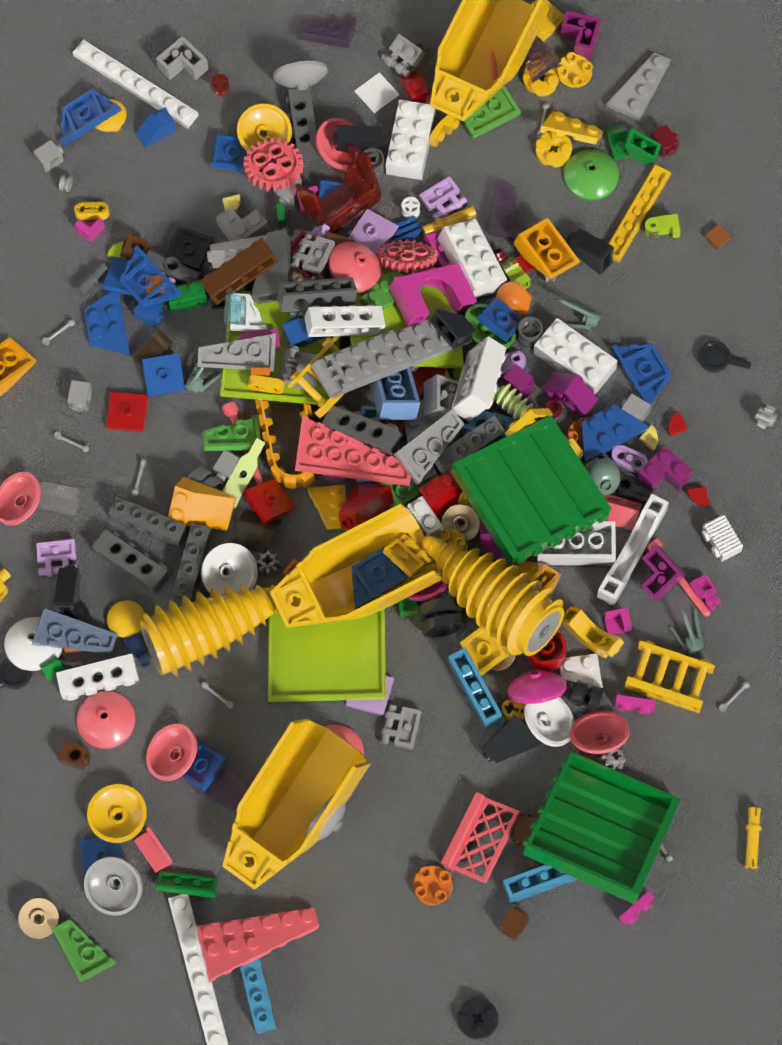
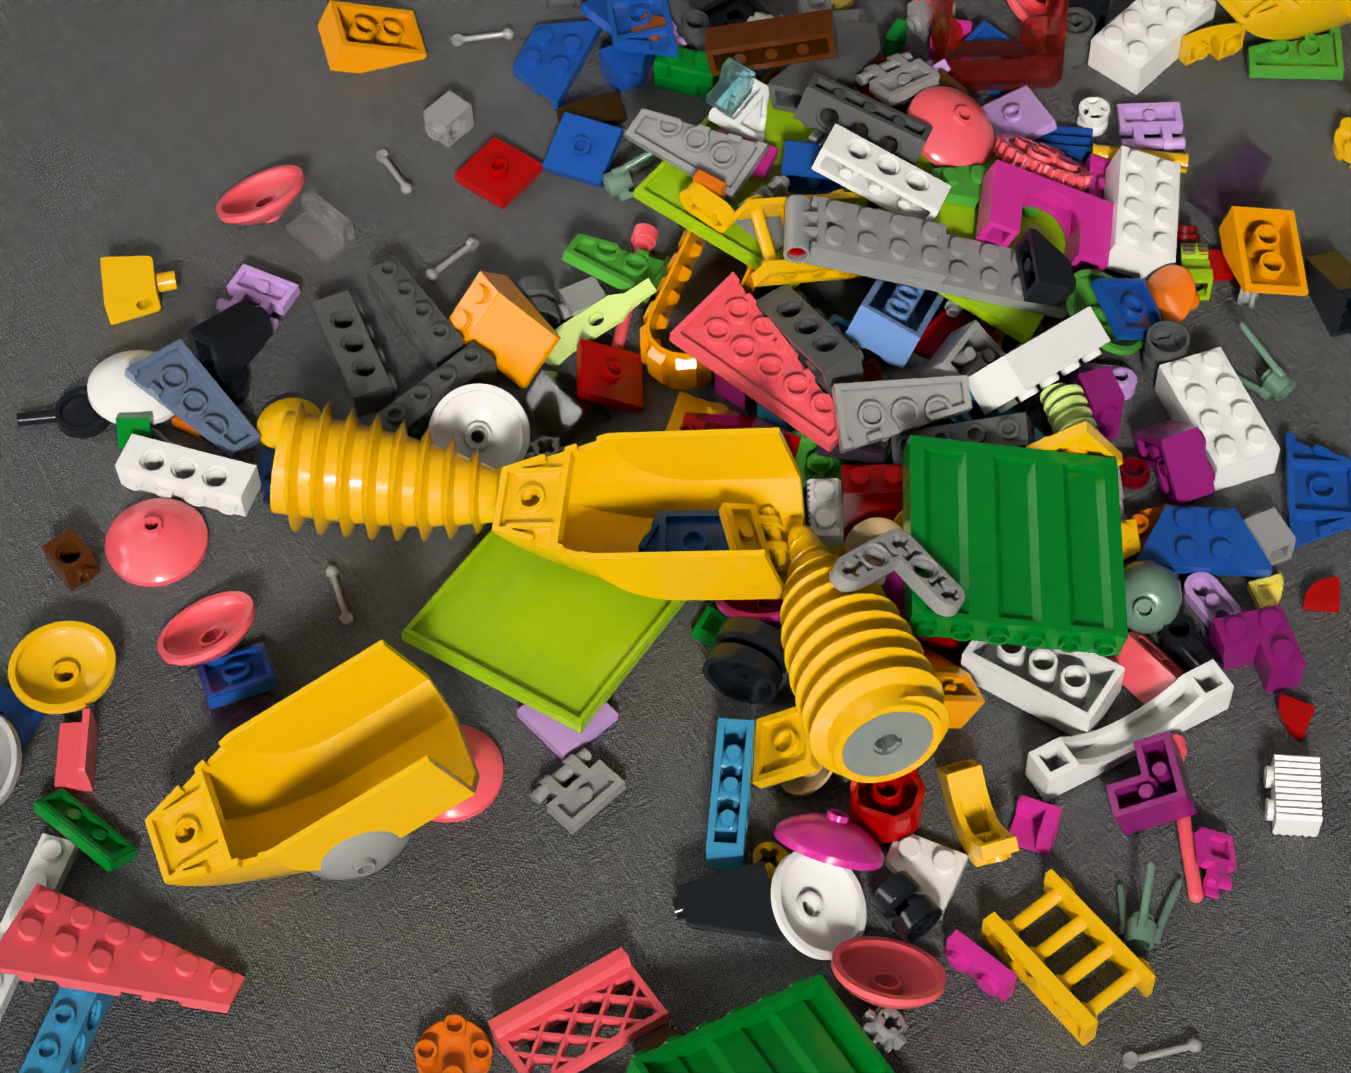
camera: 30 degrees right, 15 degrees down
none -> light grey beam [829,529,965,617]

